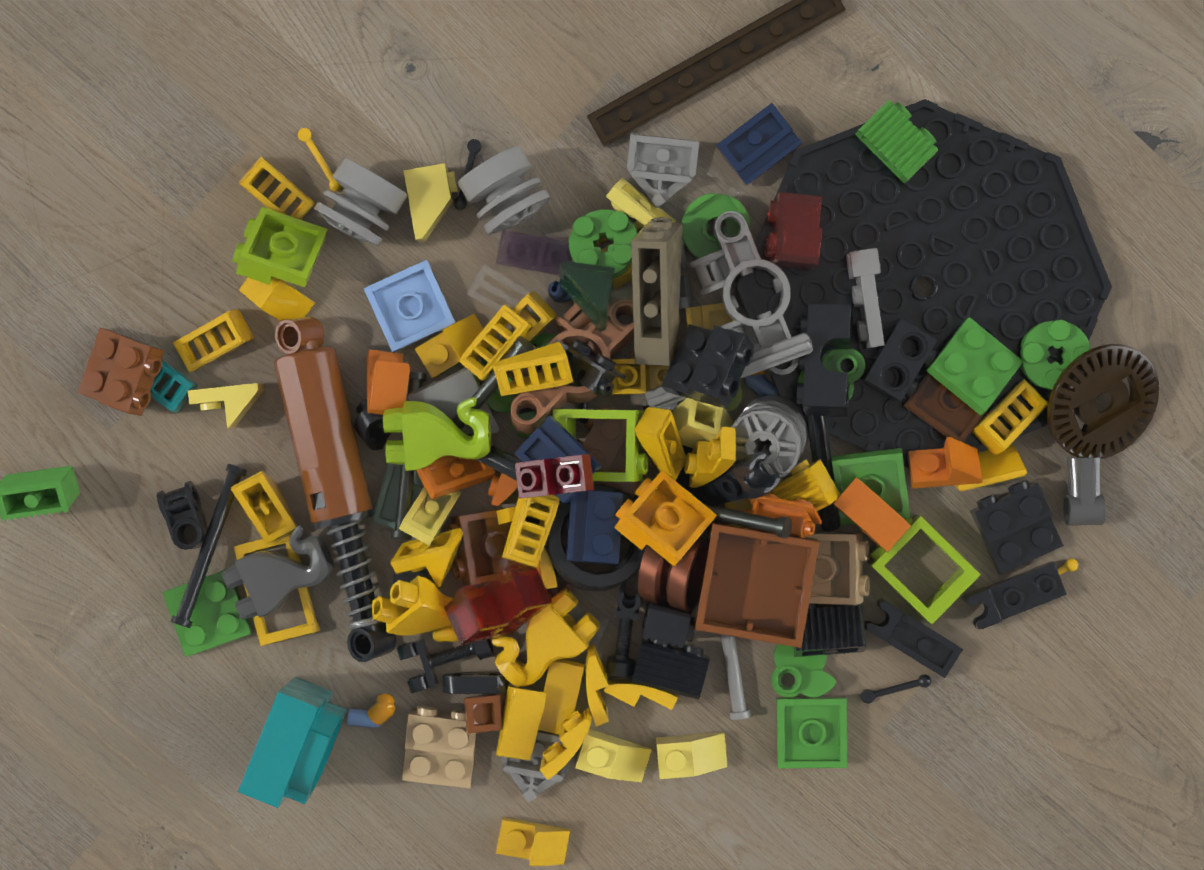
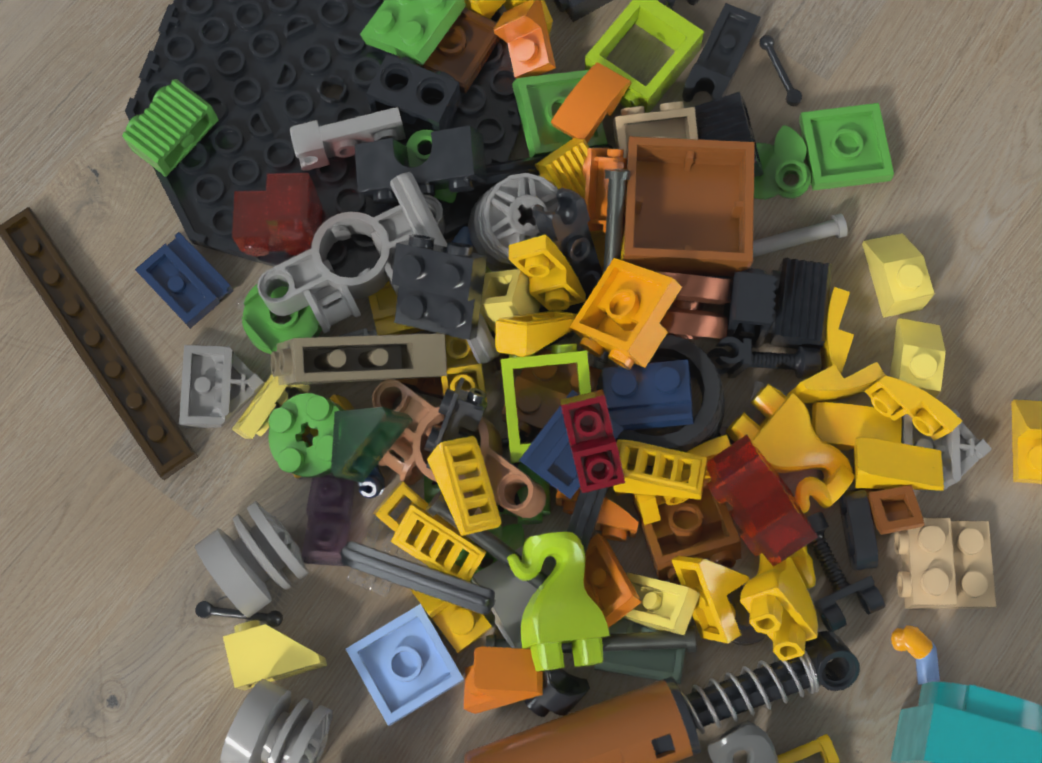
camera: 90 degrees left, 15 degrees down
none -> axle [340,541,496,615]

